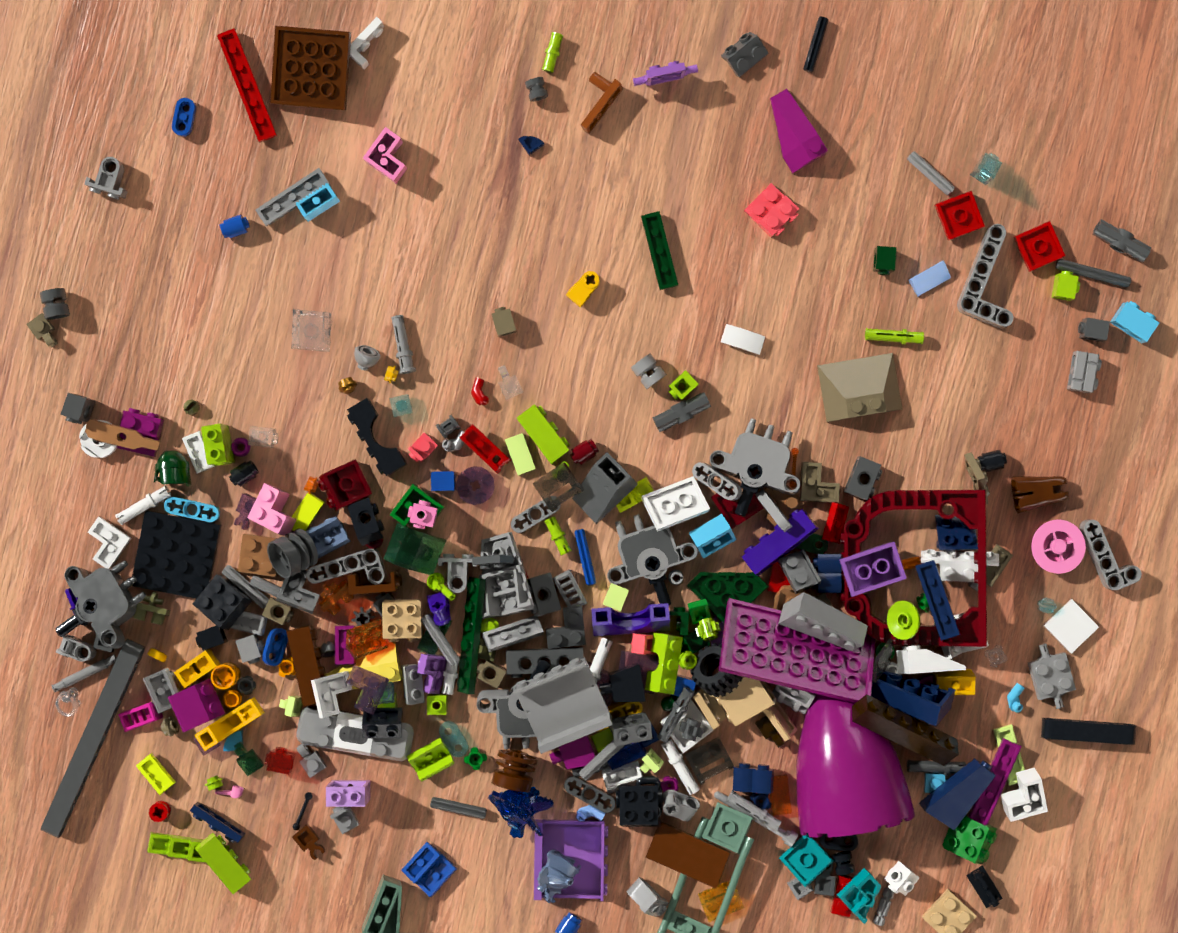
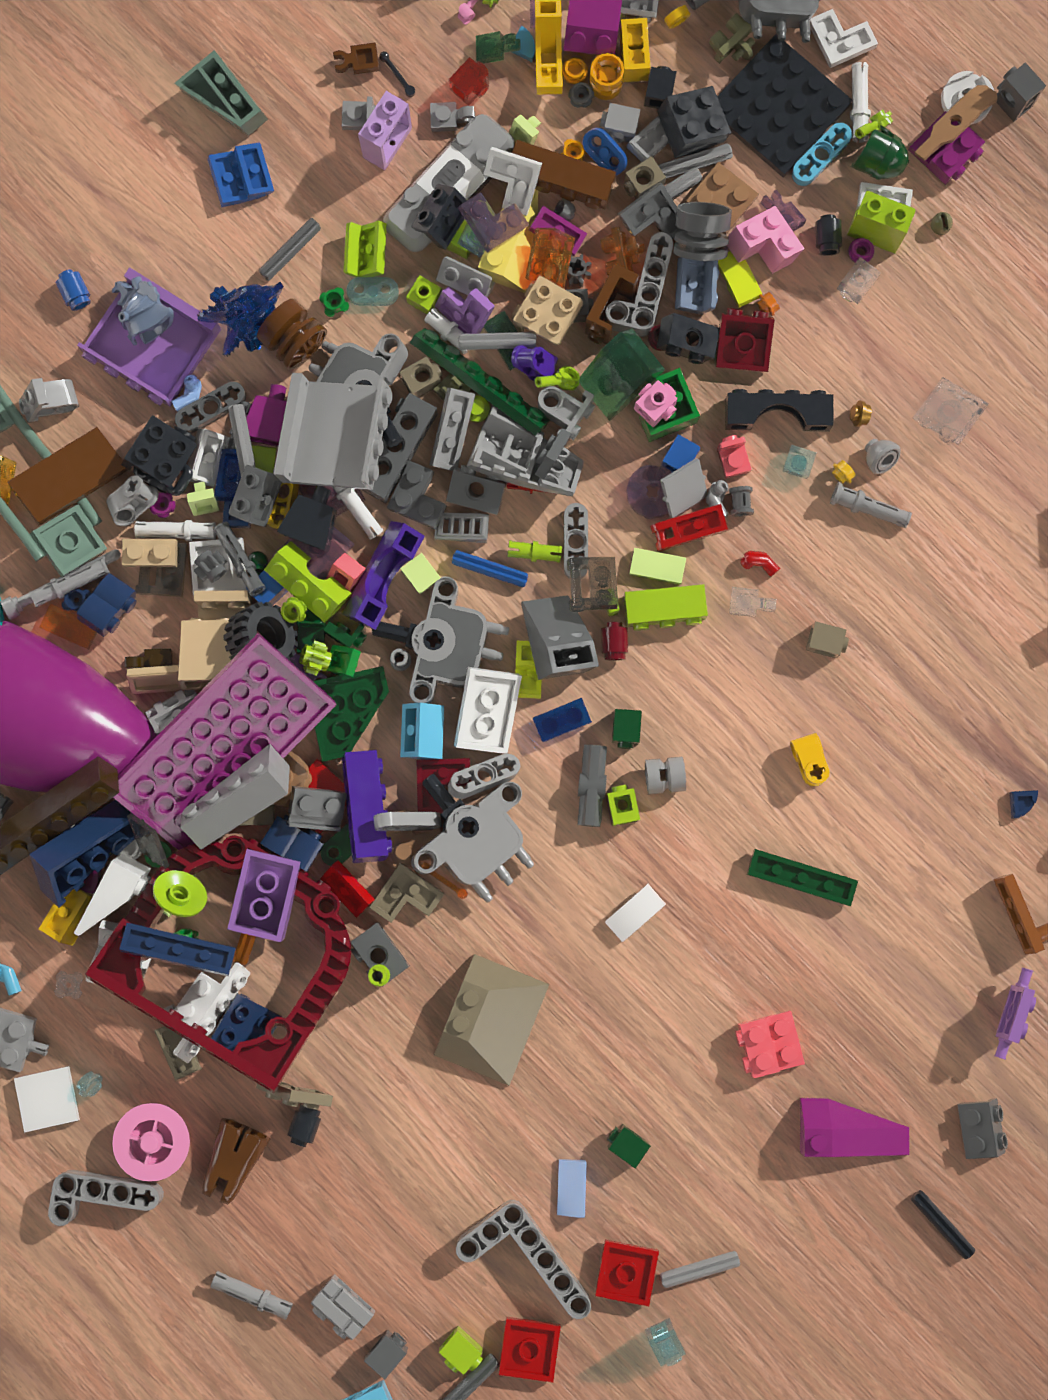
camera: 120 degrees right, 5 degrees down
lime pin [865,328,924,344] -> none
none -> tan plate [122,539,178,567]
none -> light grey pin [210,1271,293,1320]
none -> lime pin [368,964,390,987]
none -> clear blue plate [532,698,592,743]
none -> dark green brick [612,709,642,749]
none -> light grey piece [660,458,708,518]
none -> lime plate [855,110,893,139]

